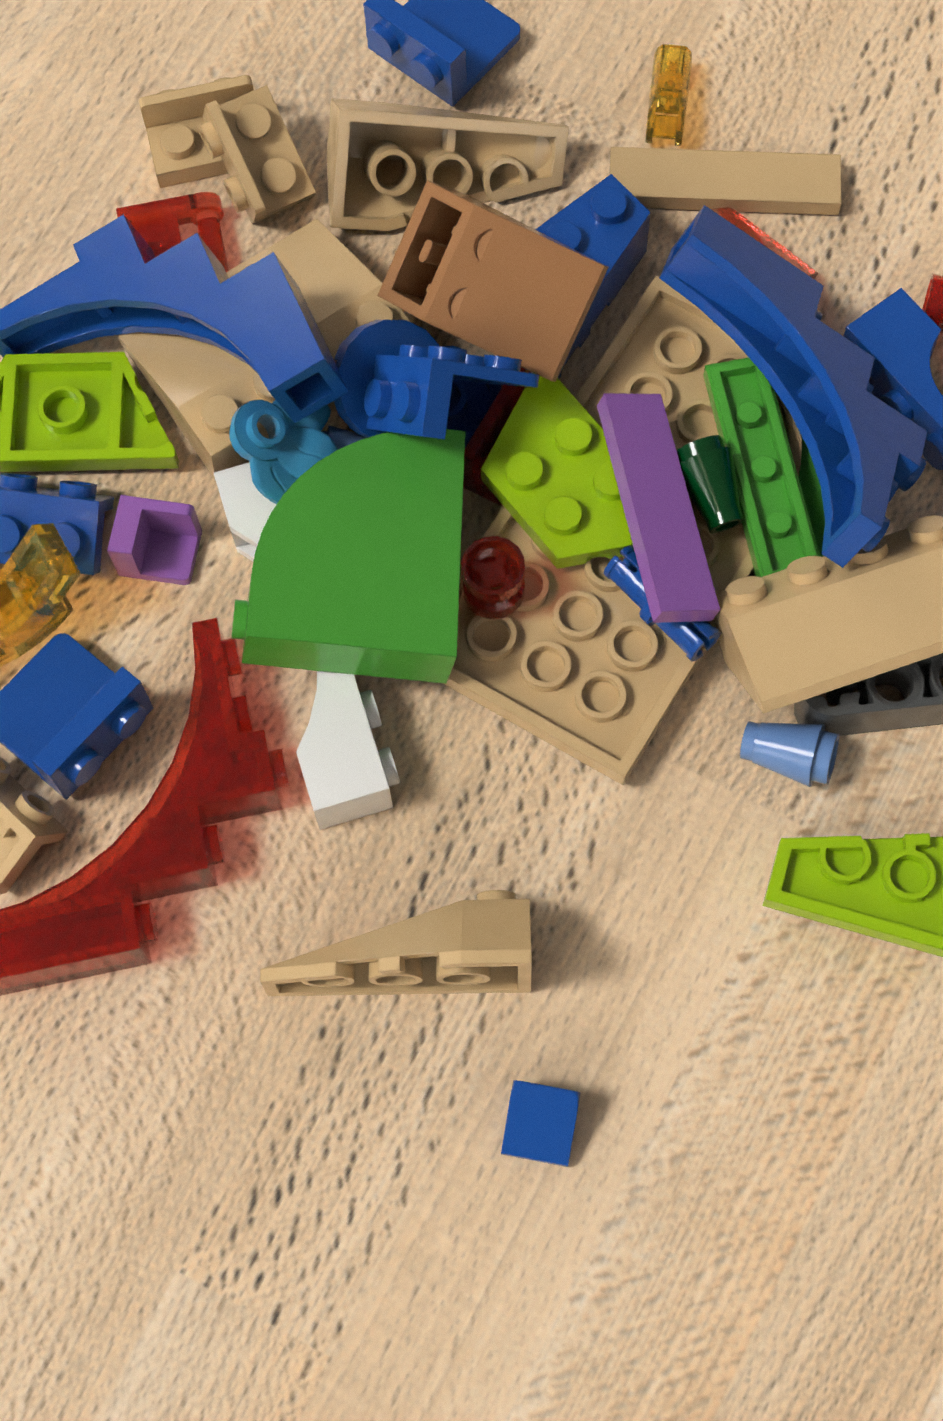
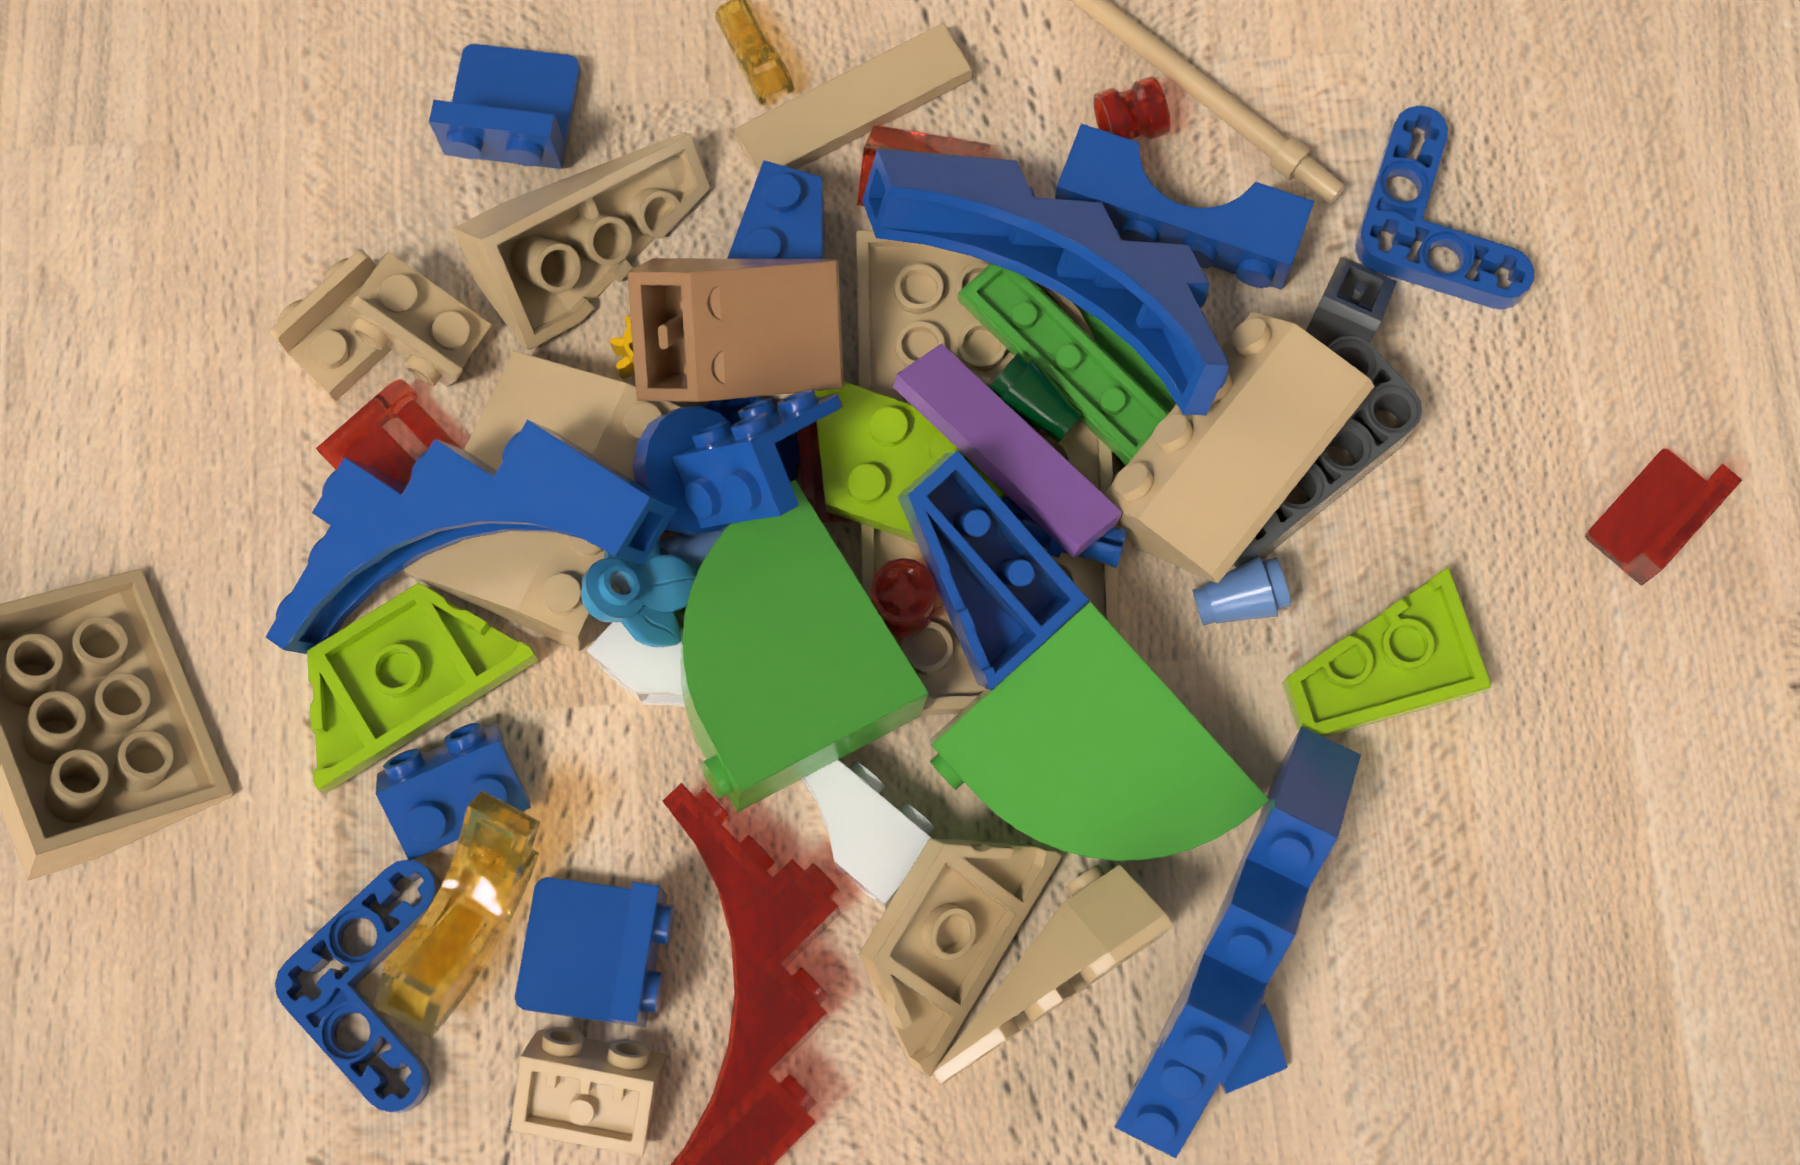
camera: 35 degrees left, 5 degrees up
medium lavender panel [107,495,202,585] -> none
none -> tan wing [859,838,1062,1077]
none -> blue wedge [897,450,1090,690]
none -> bright green brick [930,601,1269,861]
none -> blue arch [1114,726,1361,1159]

